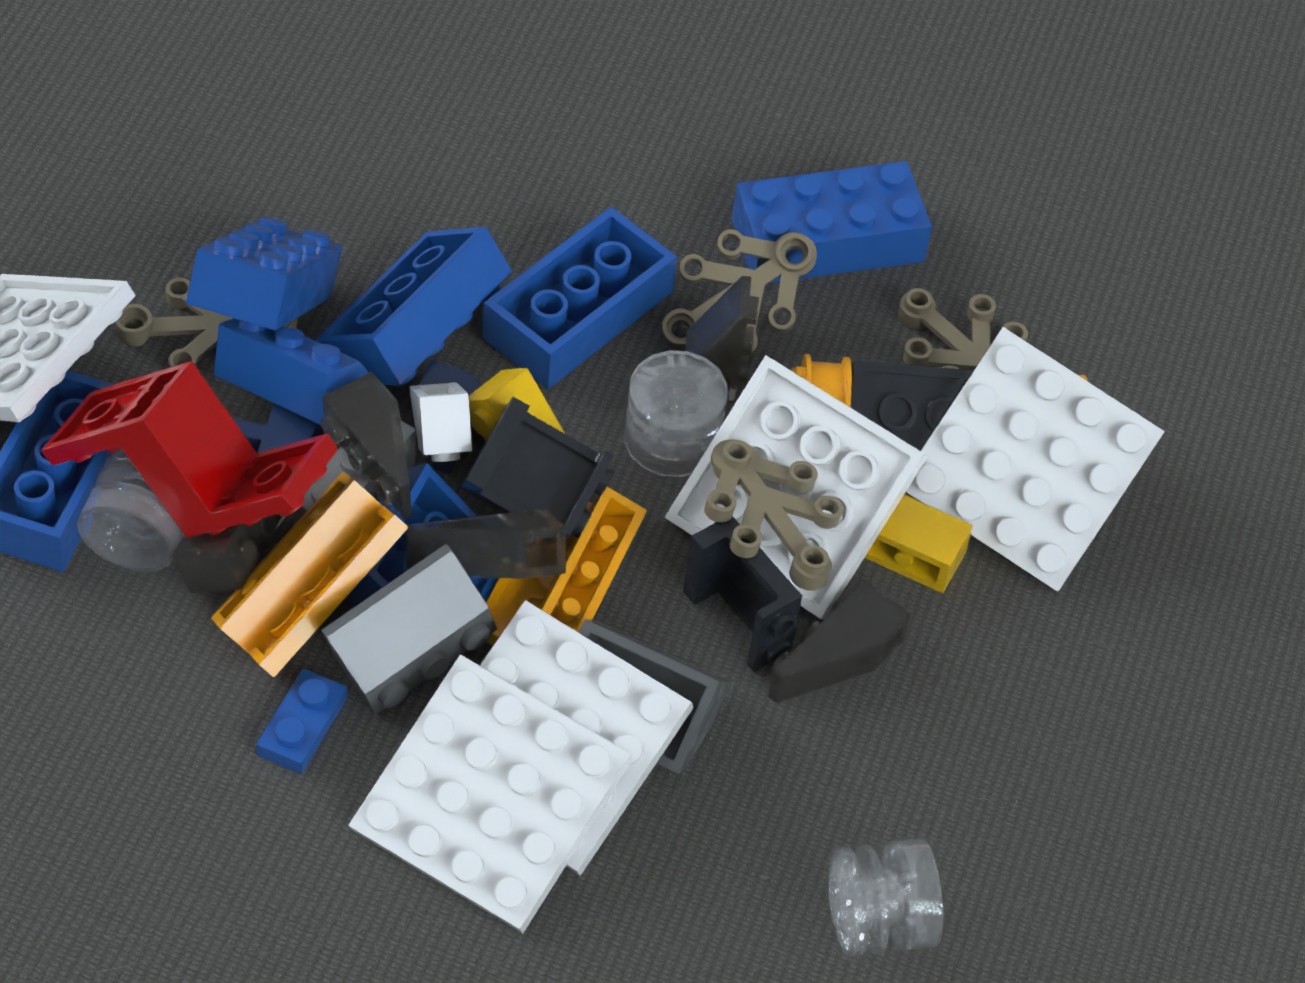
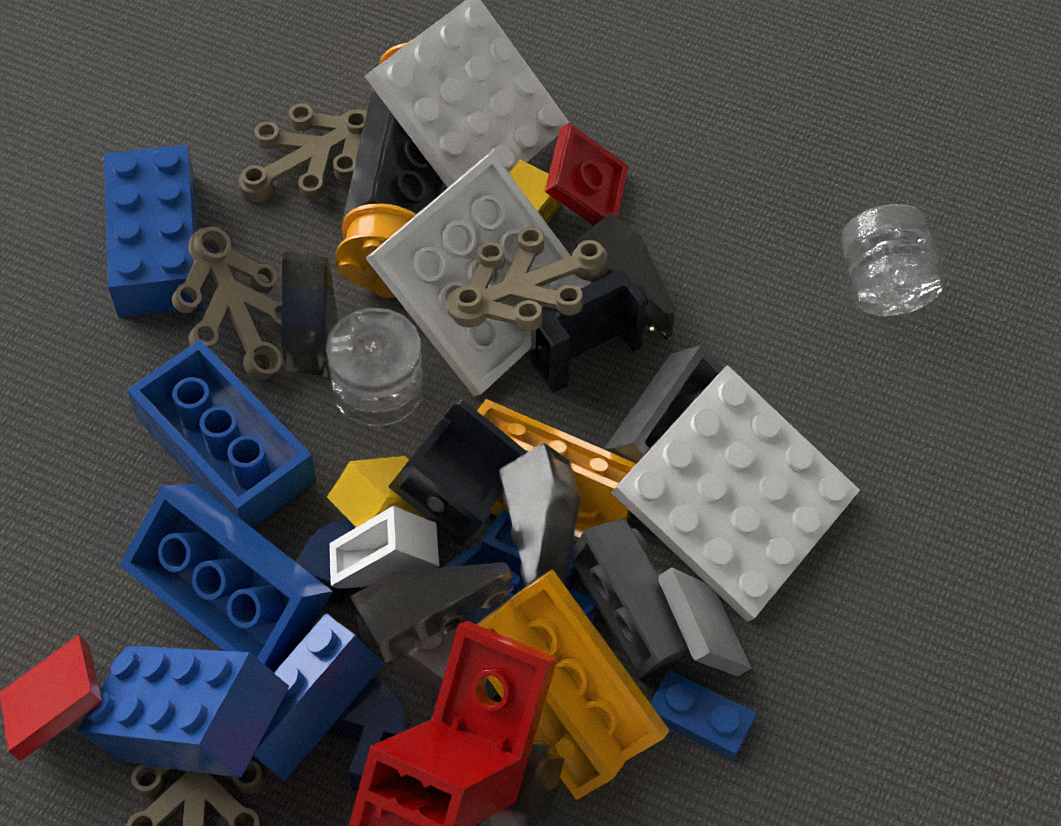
camera: 80 degrees left, 5 degrees up
white plate [348,655,633,934] -> none
none -> red tile [0,635,102,761]
none -> red tile [545,123,629,234]
none -> light grey tile [658,568,751,676]

